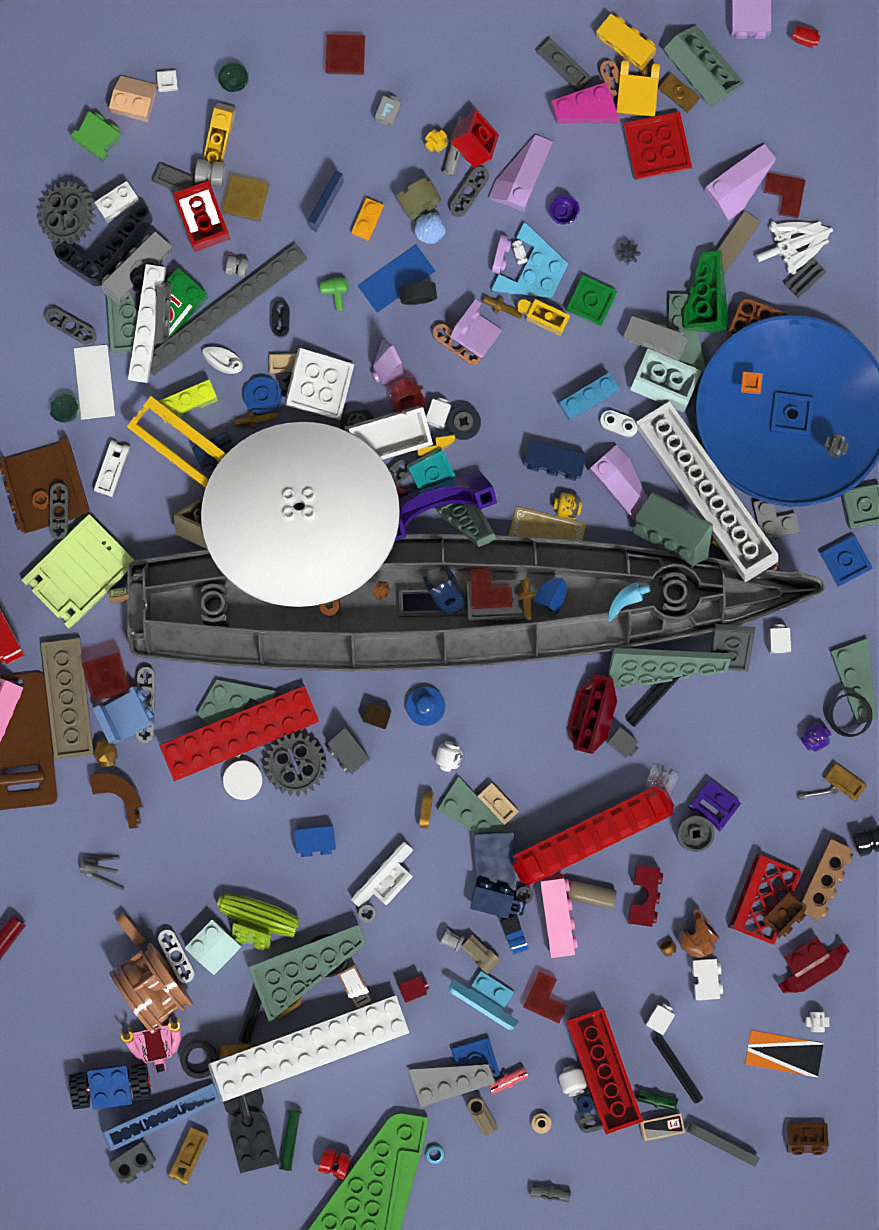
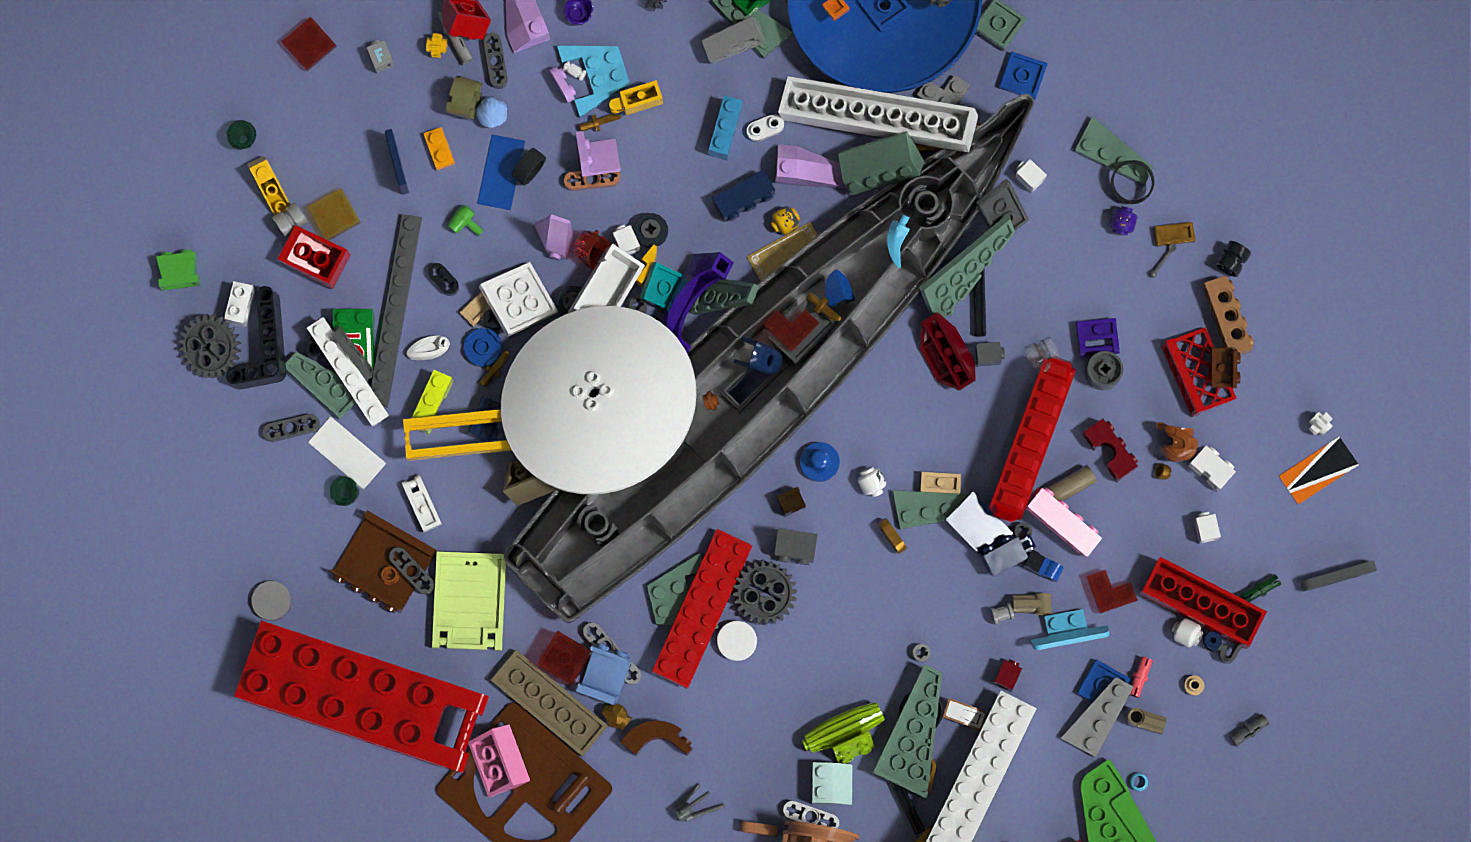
camera: 45 degrees left, 5 degrees down
light grey arch [102,232,172,306] -> none
light nougat slope [109,76,158,122] -> none
slope [109,587,129,604] -> none
dark grey tile [152,163,195,192] -> none
white tile [157,70,178,92] -> none
light grey wheel [226,255,249,278] -> none
blue brick [294,826,336,857] -> none
dark orange plate [319,600,339,616] -> none
white bracket [351,842,413,908] -> none
green plate [566,275,618,327] -> none
light aqua slope [630,348,701,413] -> none
slope [640,1113,685,1141] -> none
black axle [652,1034,703,1104] -> none
dark red plate [778,937,850,994] -> none
reddish brown bracket [787,1123,829,1155] -> none

